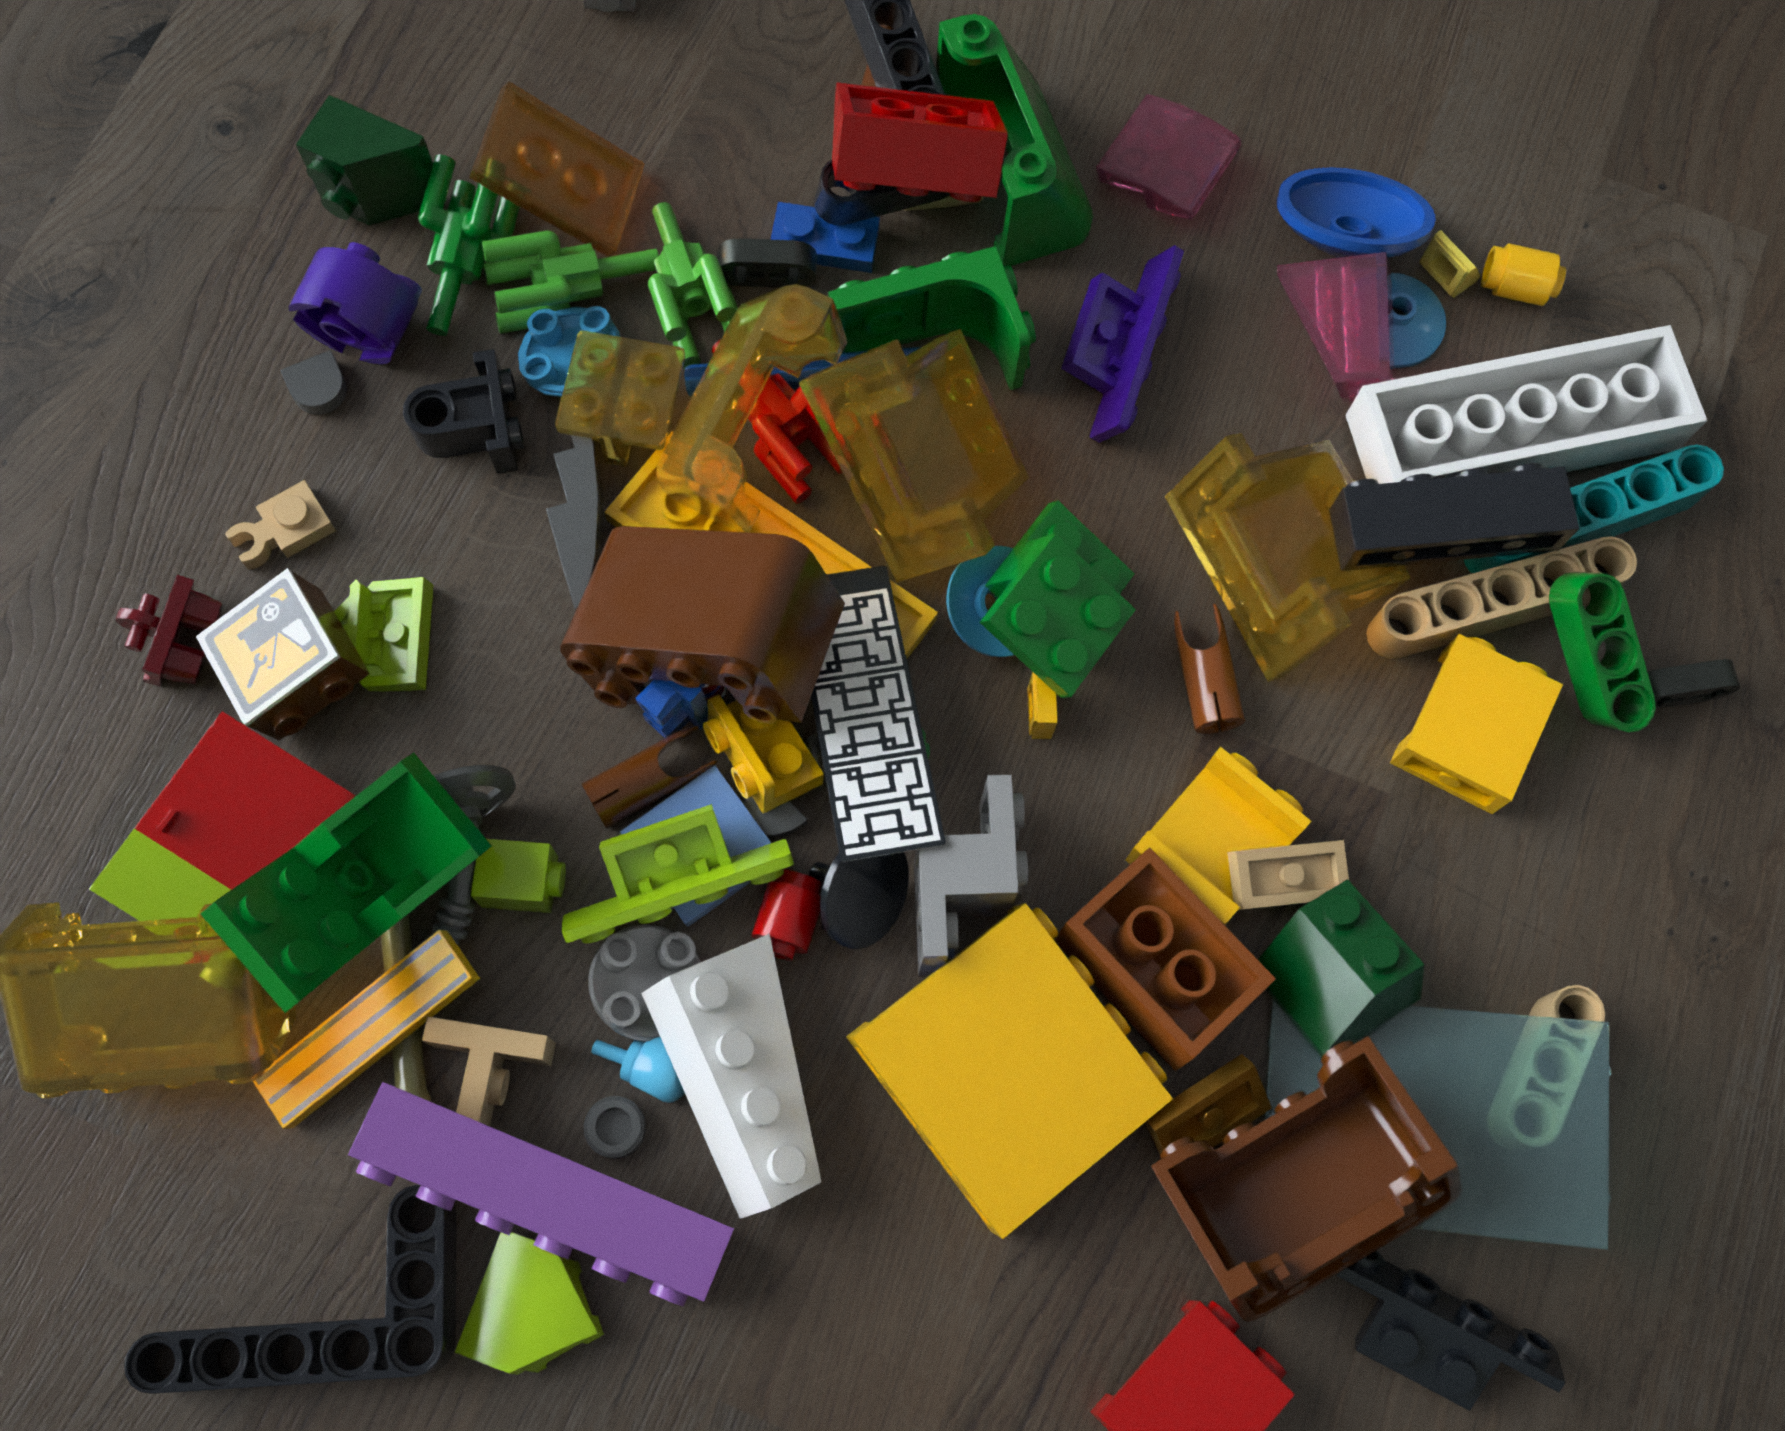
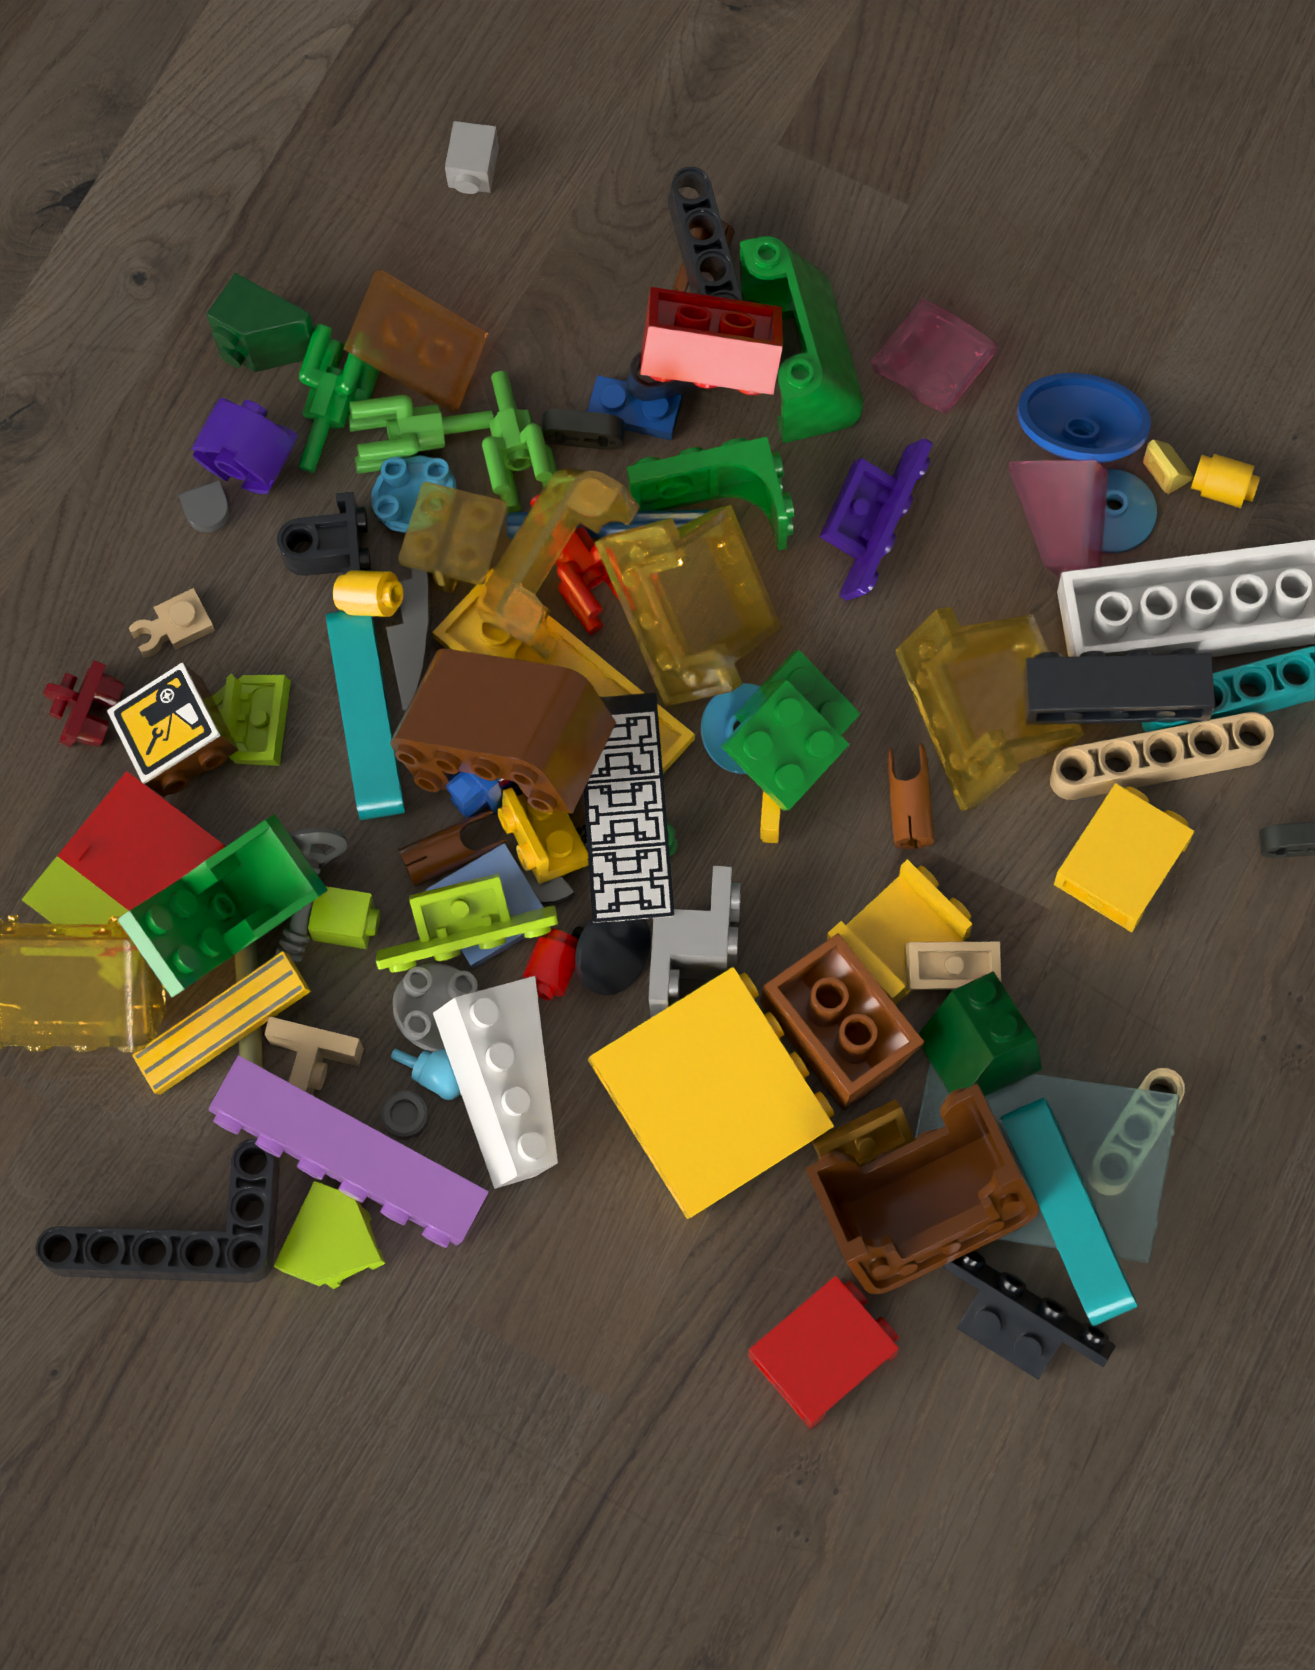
camera: 15 degrees right, 0 degrees up
green beam [1549,572,1656,733] -> none
none -> teal beam [326,610,405,821]
none -> yellow brick [333,570,403,617]
none -> teal beam [1001,1097,1138,1326]

